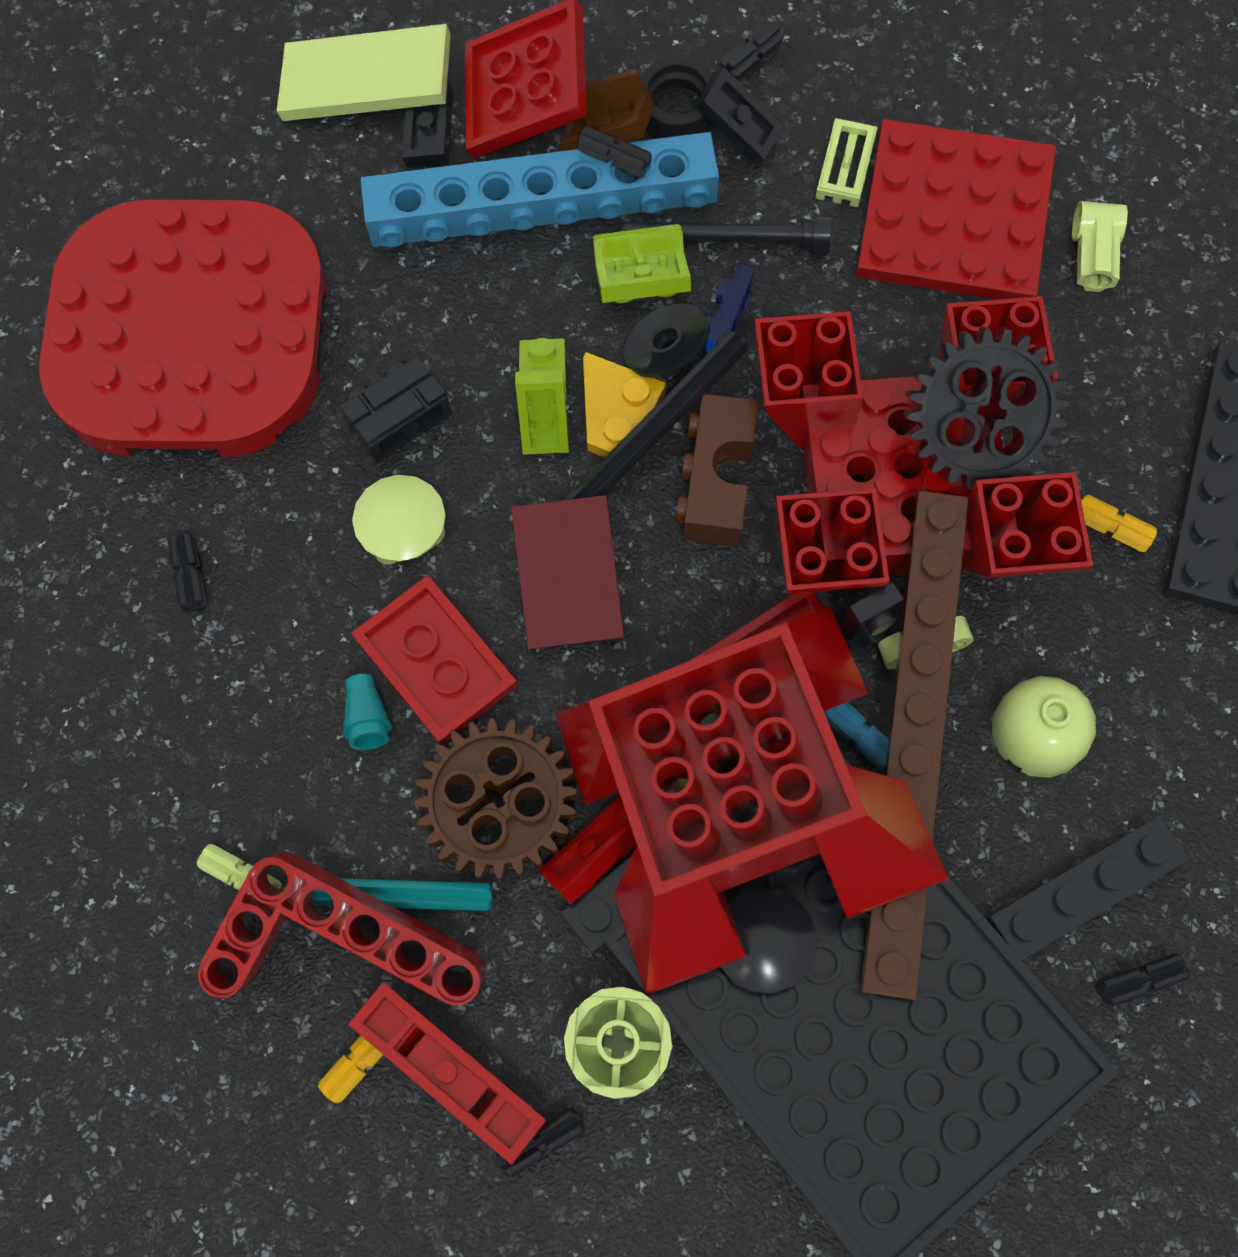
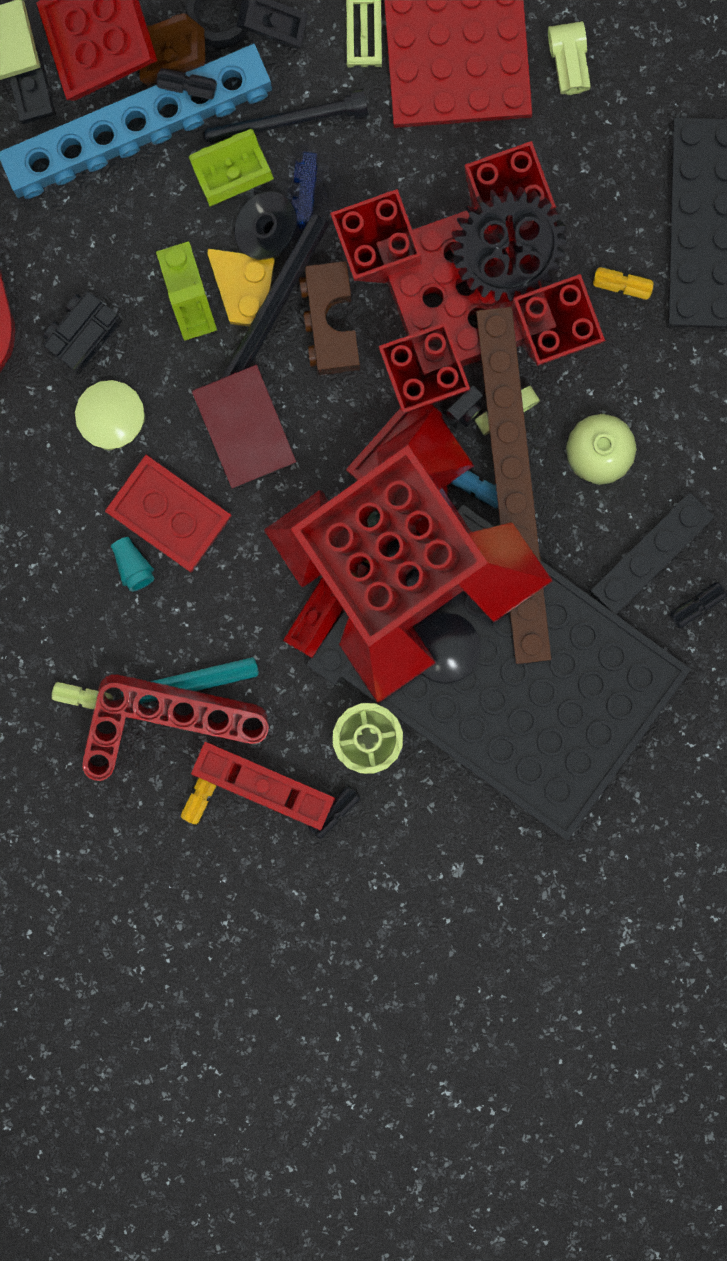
camera: 10 degrees left, 15 degrees up
reddish brown gear [414,718,578,882] -> none

